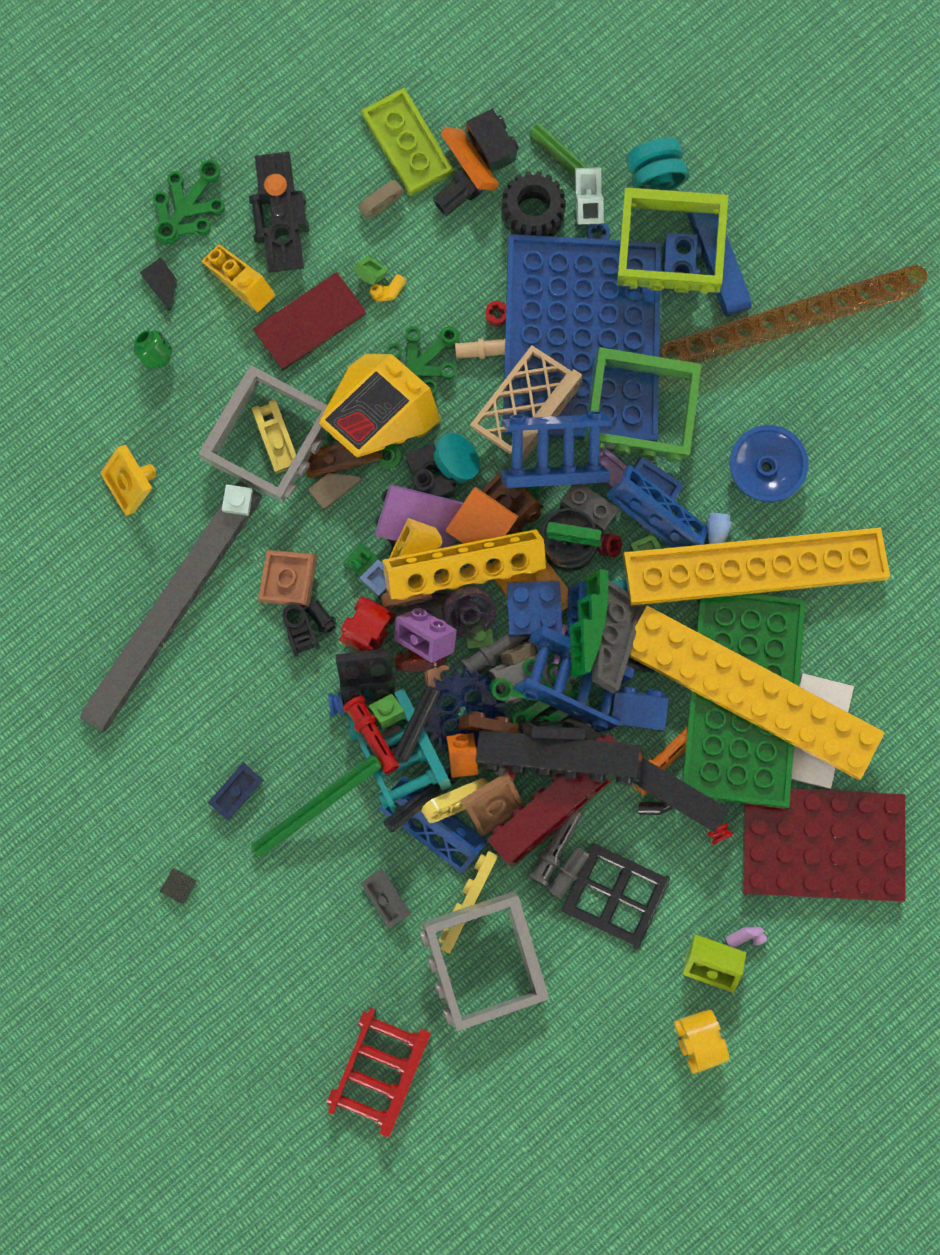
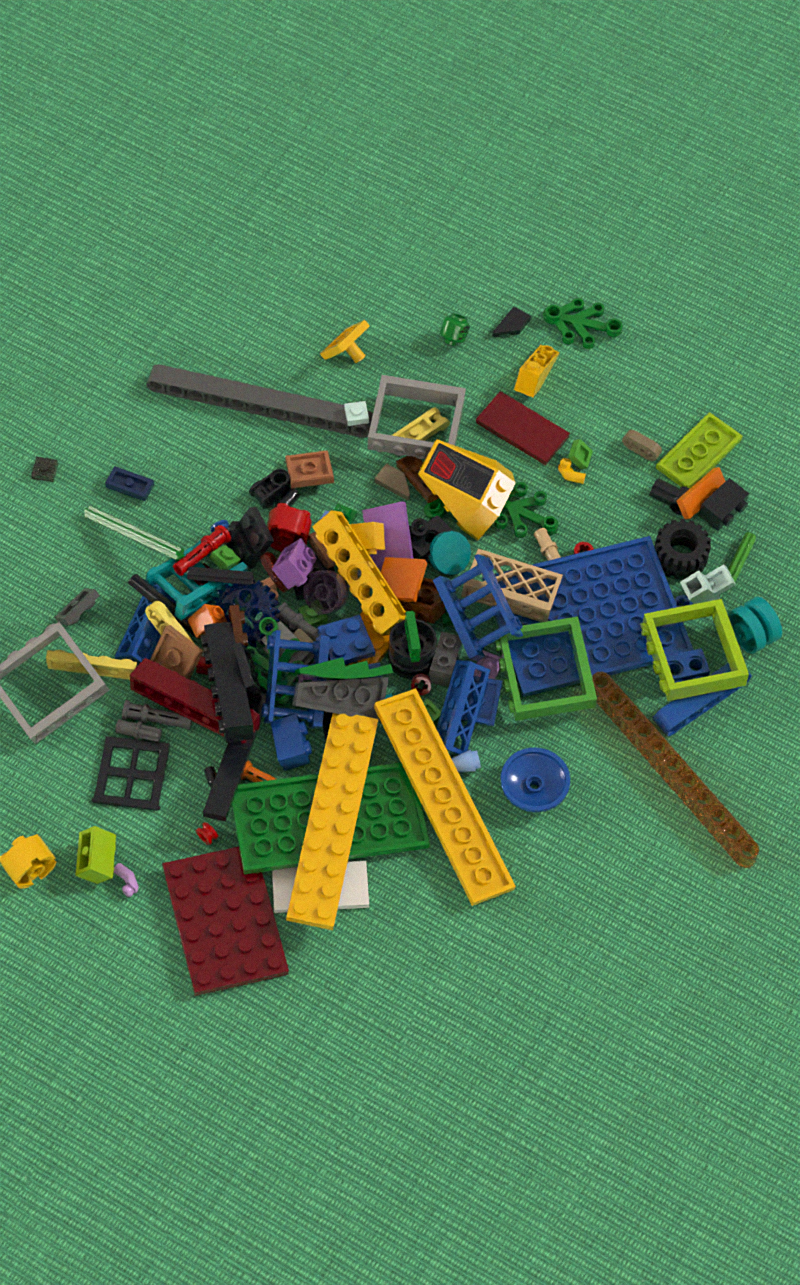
camera: 70 degrees right, 20 degrees down
black piece [249,151,310,273] -> none

